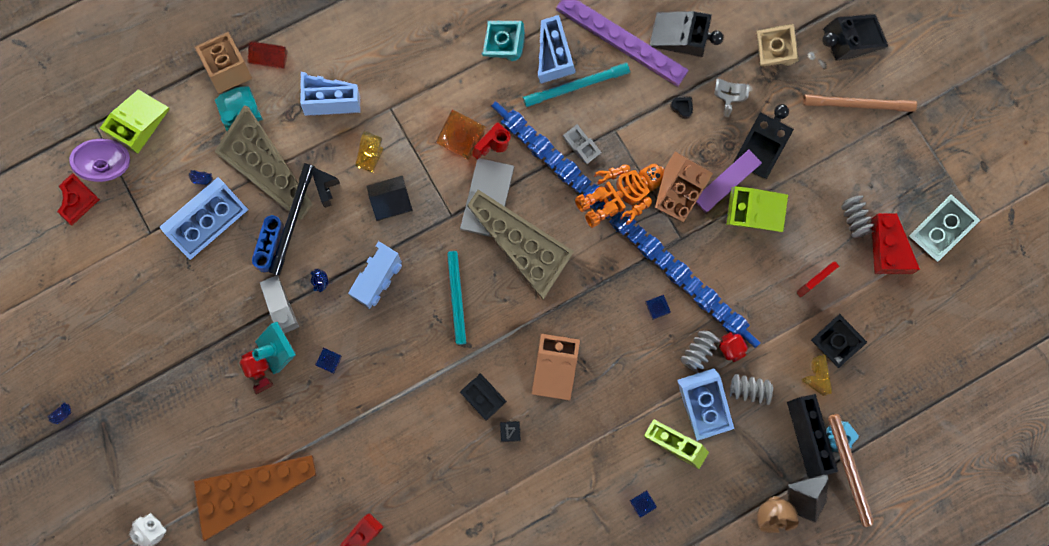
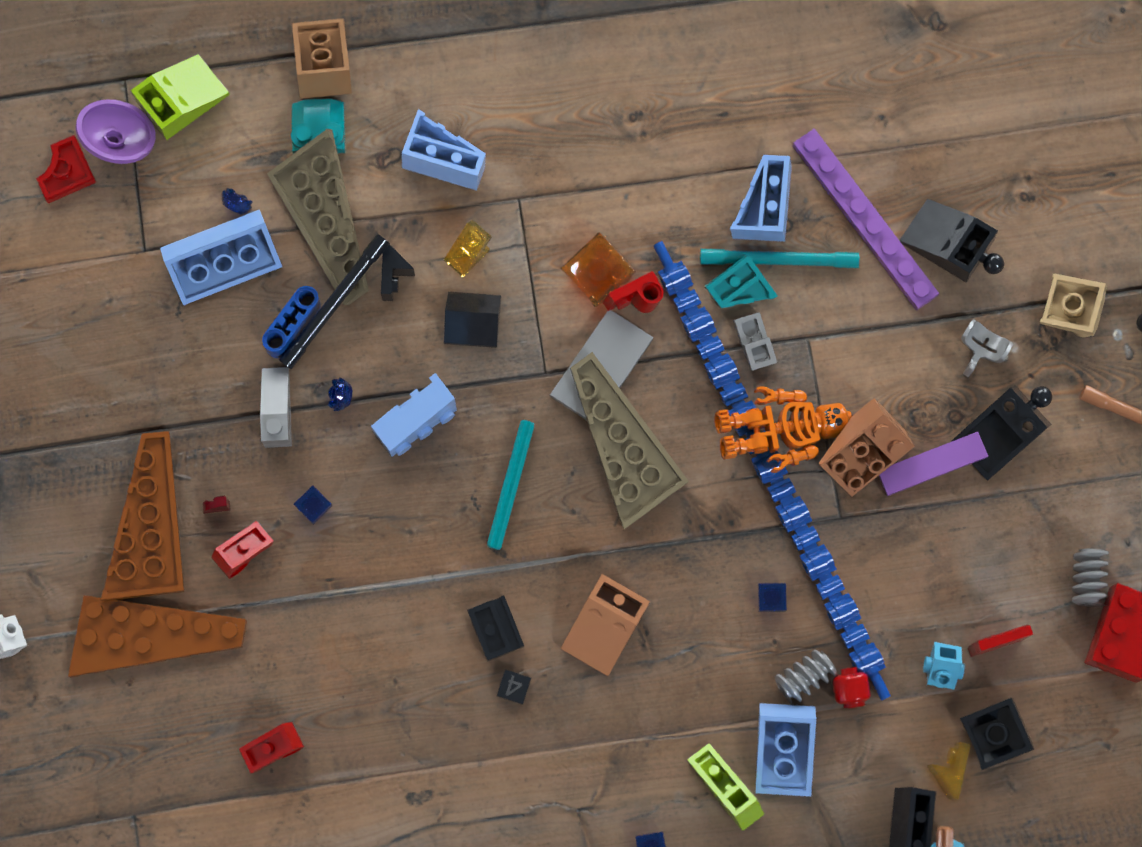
camera: 20 degrees right, 0 degrees up
red head [239,350,269,380] -> none
clear red slope [248,41,288,69] -> none
teal tile [252,322,296,375] -> none
teal slope [482,21,525,61] -> none
black tile [670,96,693,119] -> none
lime slope [726,186,788,232] -> none
light grey piece [730,374,773,405] -> none
none -> dark orange wing [101,431,185,601]
none -> plate [211,521,274,579]
none -> teal wing [704,255,778,308]
none -> medium azure brick [923,642,965,689]

